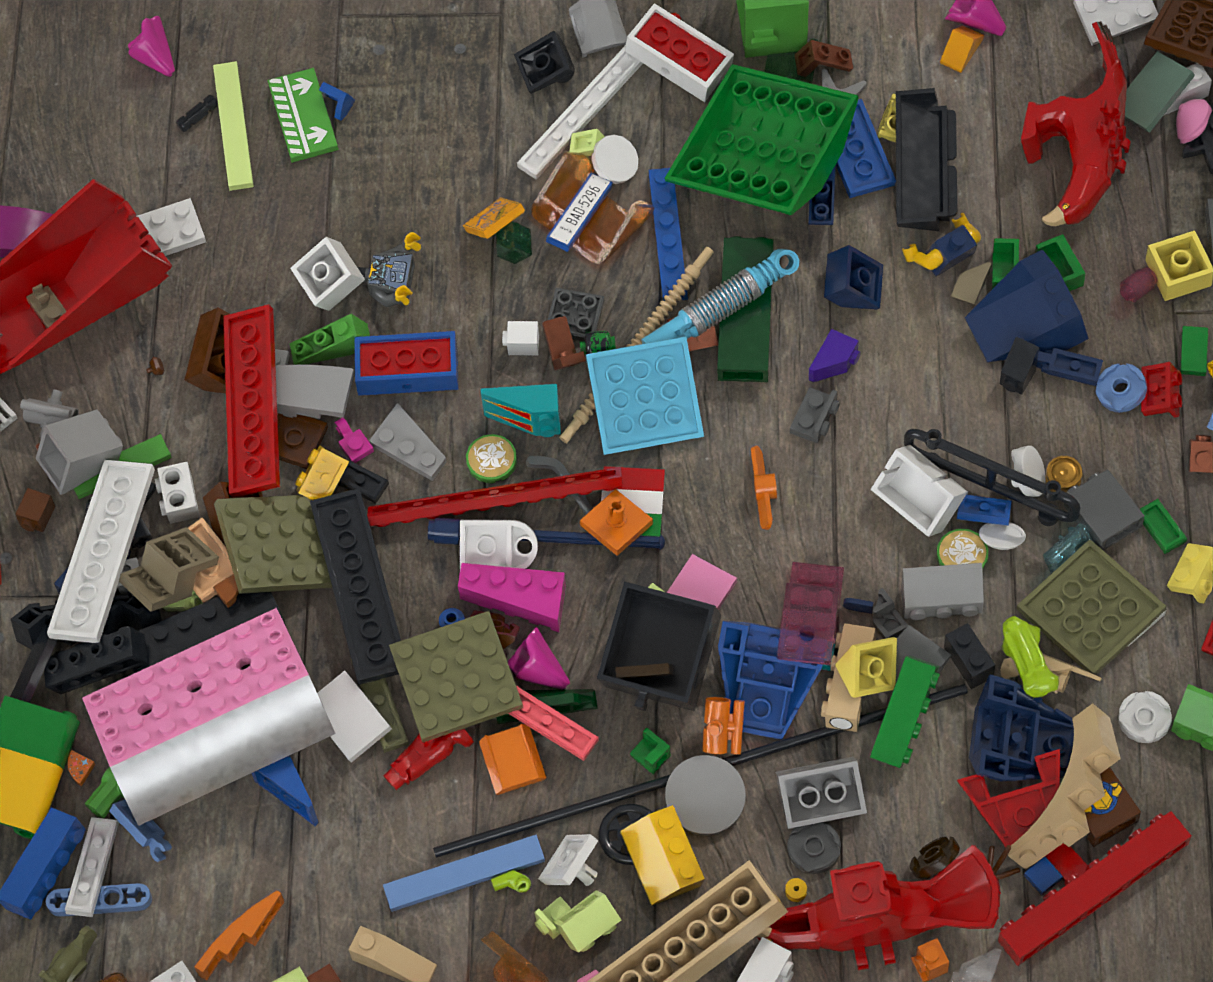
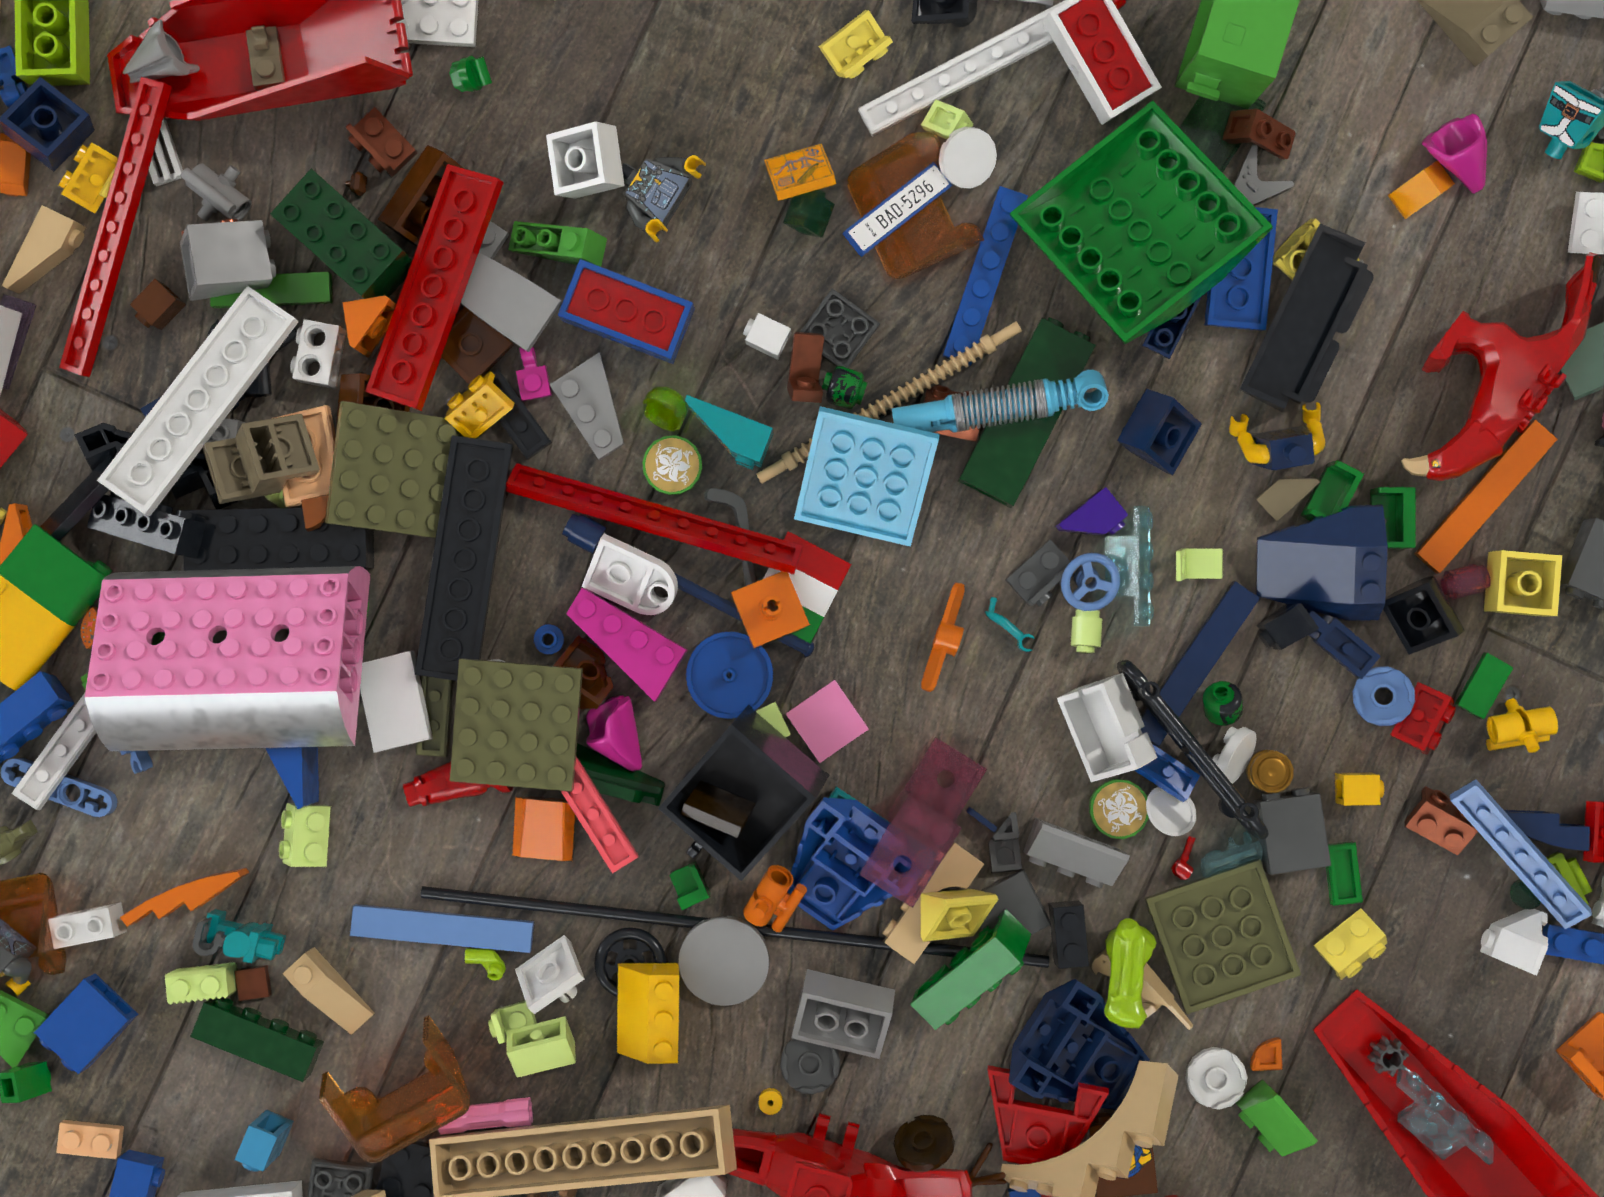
camera: 15 degrees right, 25 degrees up
none -> teal hips [193,909,286,964]
none -> dark green brick [270,168,412,299]
none -> yellowish green bracket [279,803,331,867]
none -> orange slope [342,296,396,358]
none -> copper bracket [345,107,418,177]
none -> green piece [449,56,492,92]
none -> clear neon green hair [642,386,688,432]
none -> blue piece [686,632,773,719]
none -> light yellow bracket [818,10,893,79]
none -> teal piece [985,597,1035,652]
none -> medium blue piece [1061,553,1120,611]
none -> yellowish green brick [1071,609,1102,653]
none -> clear light blue bracket [1105,506,1154,626]
none -> dark blue tile [1141,581,1260,746]
none -> red hand [1171,836,1195,880]
none -> yellowish green bracket [1176,548,1223,581]
none -> green head [1202,681,1244,726]
none -> orange tile [1250,1037,1282,1071]
none -> yellow brick [1335,773,1384,806]
none -> black brick [1383,576,1464,655]
none -> orange tile [1414,419,1558,574]

